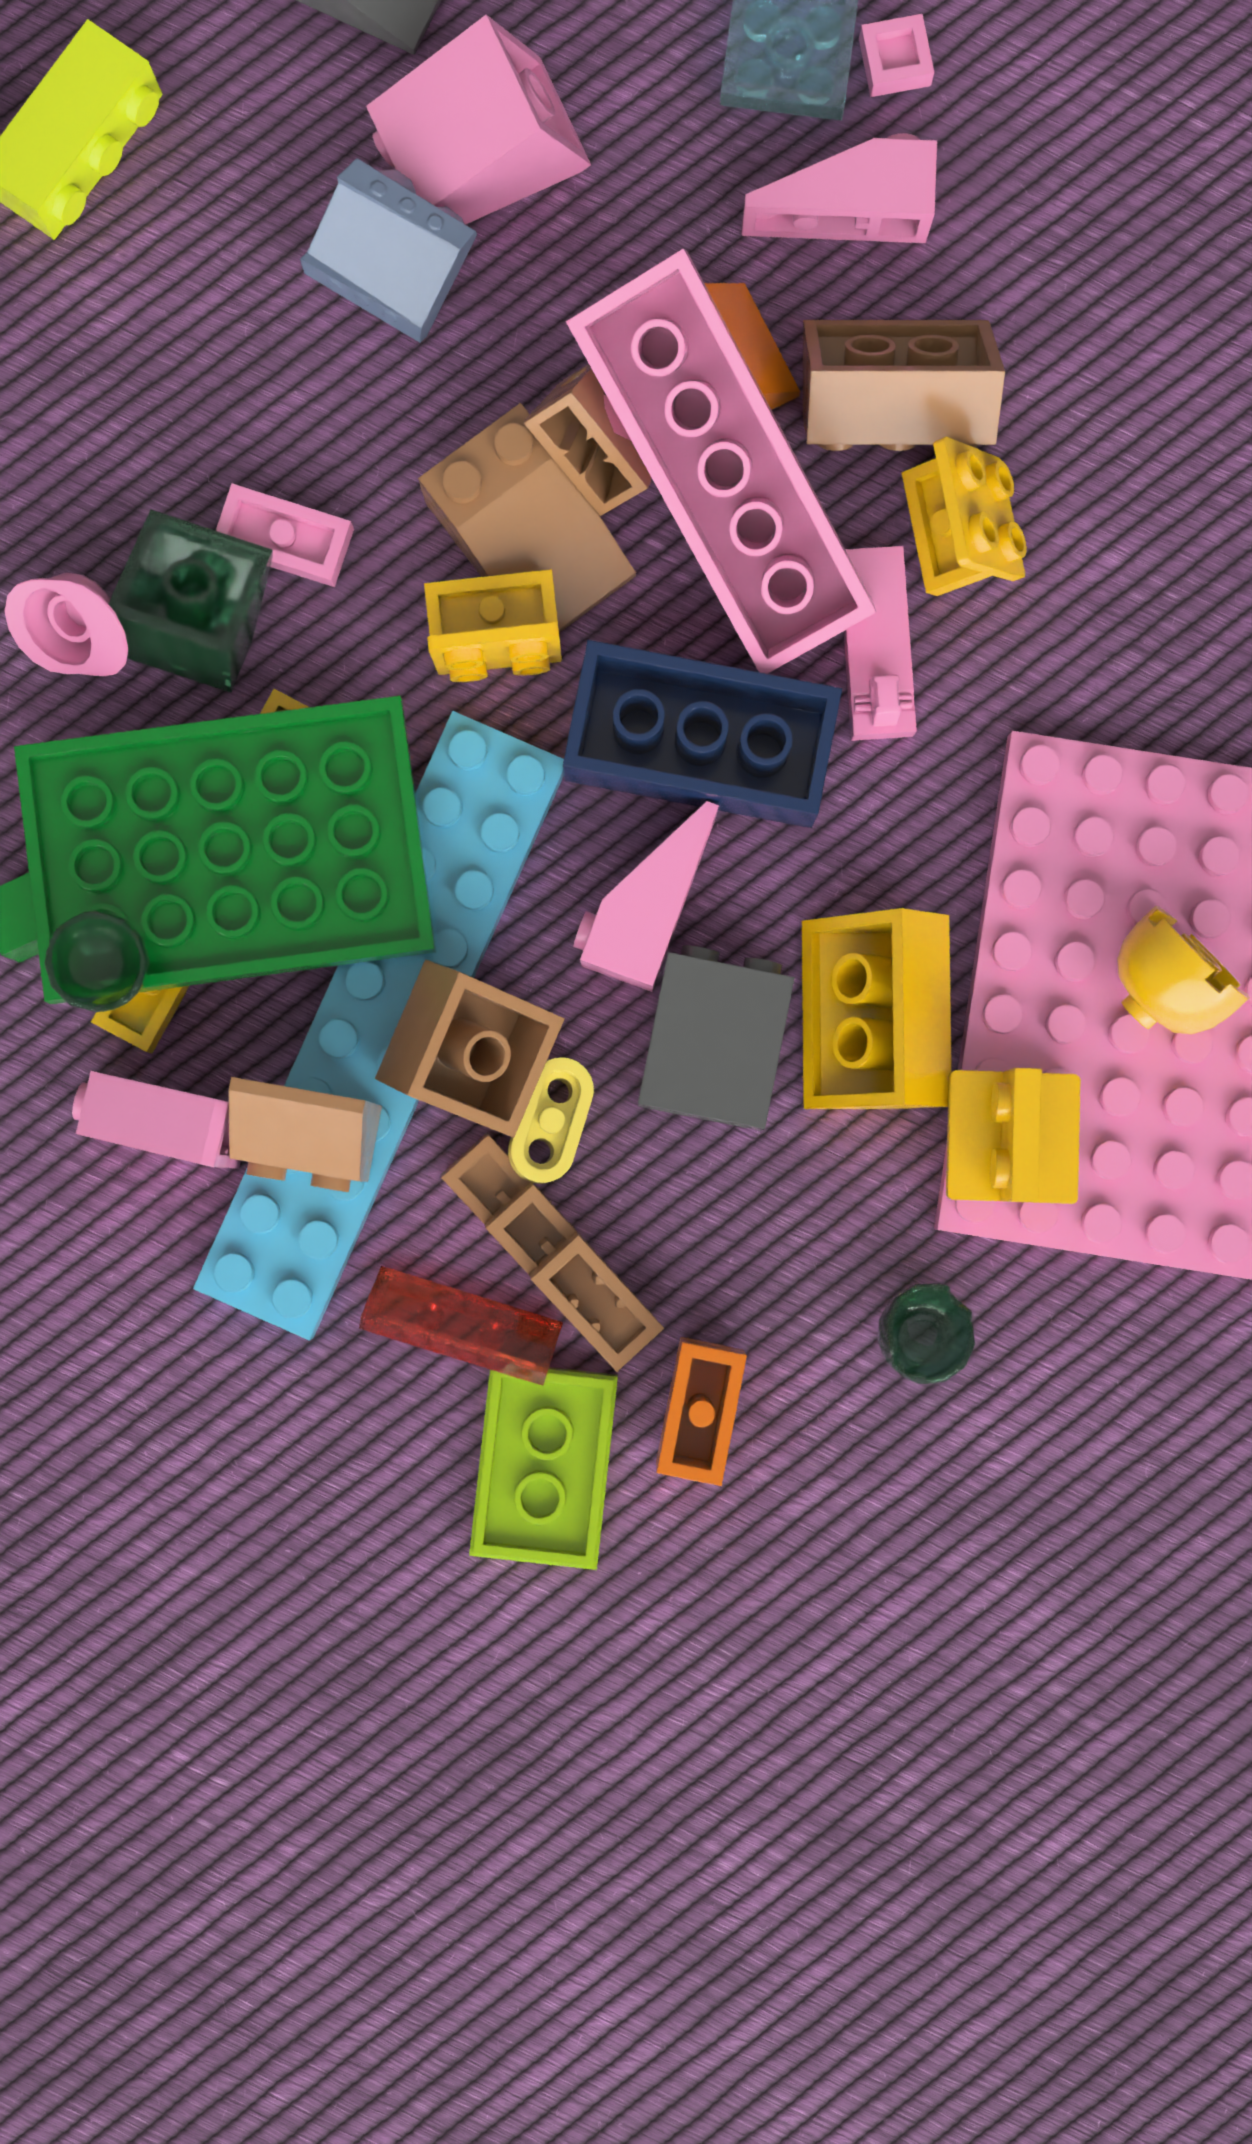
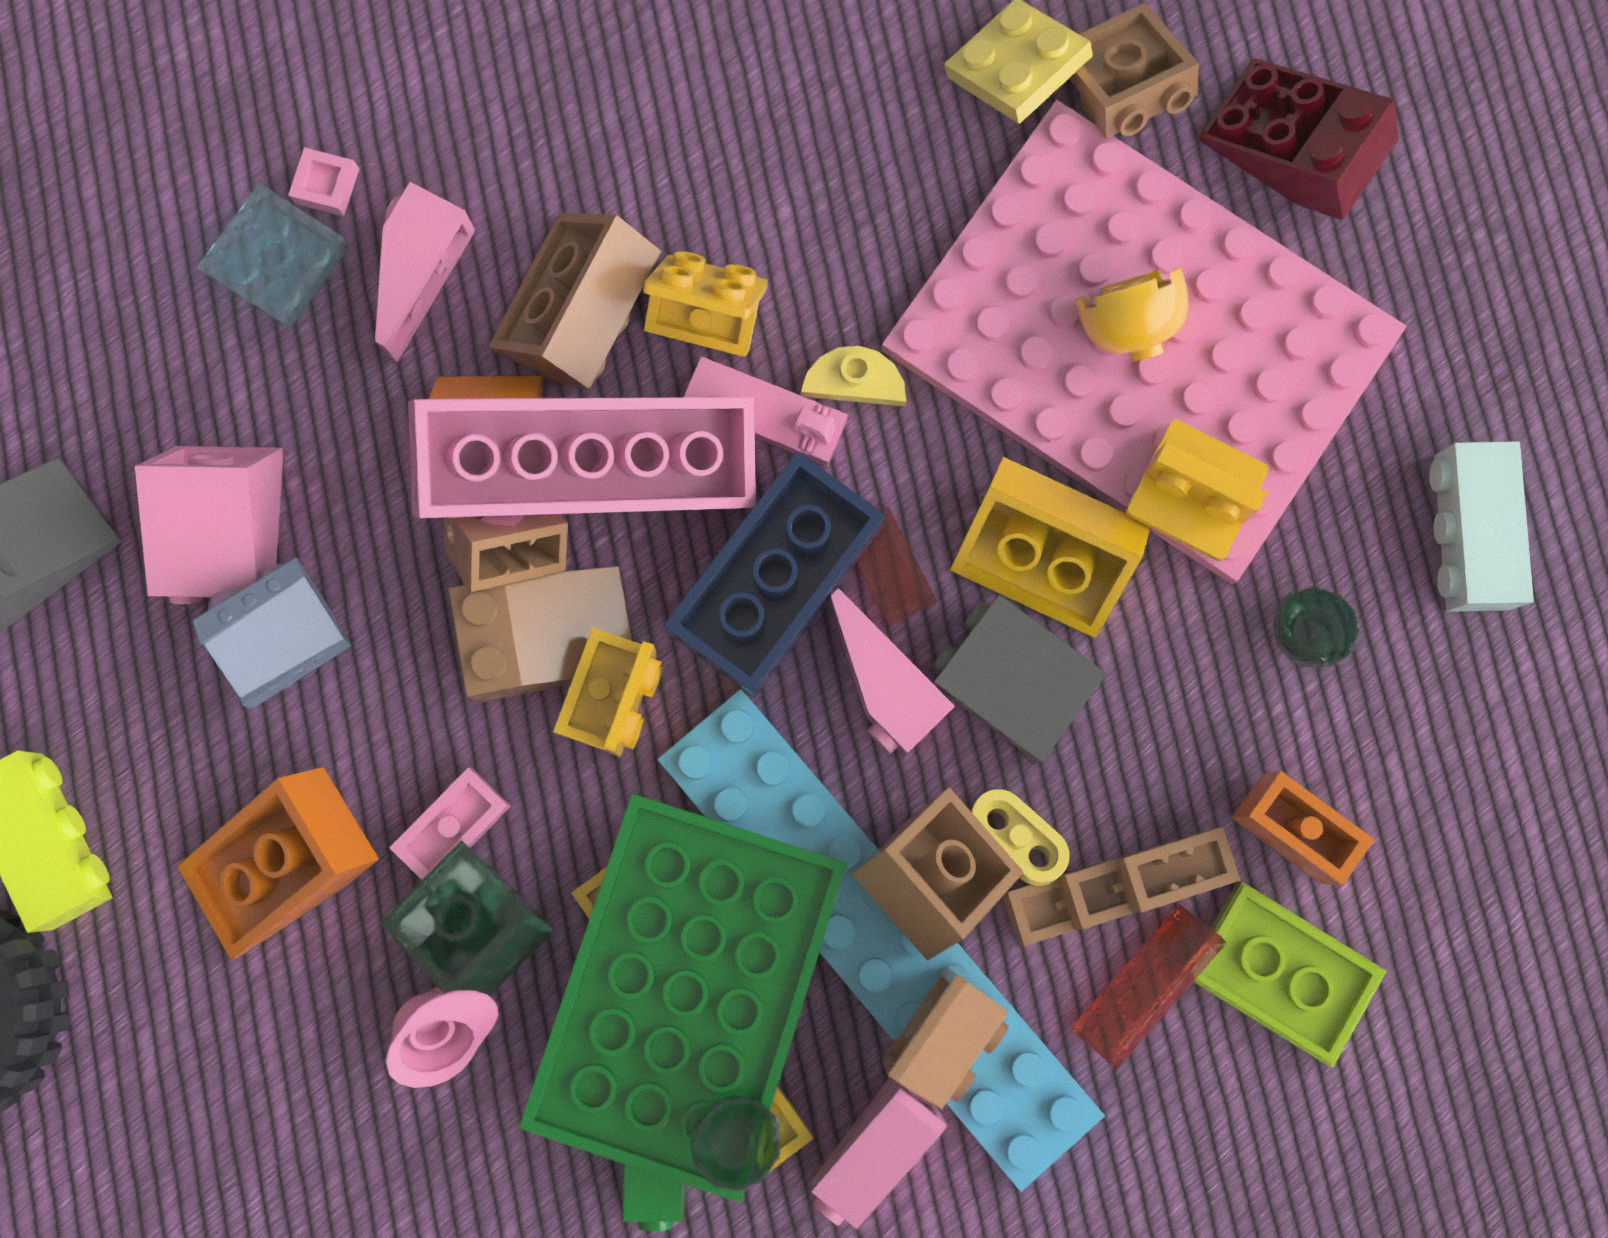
camera: 70 degrees left, 5 degrees down
none -> orange slope [177,767,379,960]
none -> light yellow plate [801,346,906,407]
none -> clear red tile [856,508,937,628]
none -> light aqua brick [1429,442,1534,612]

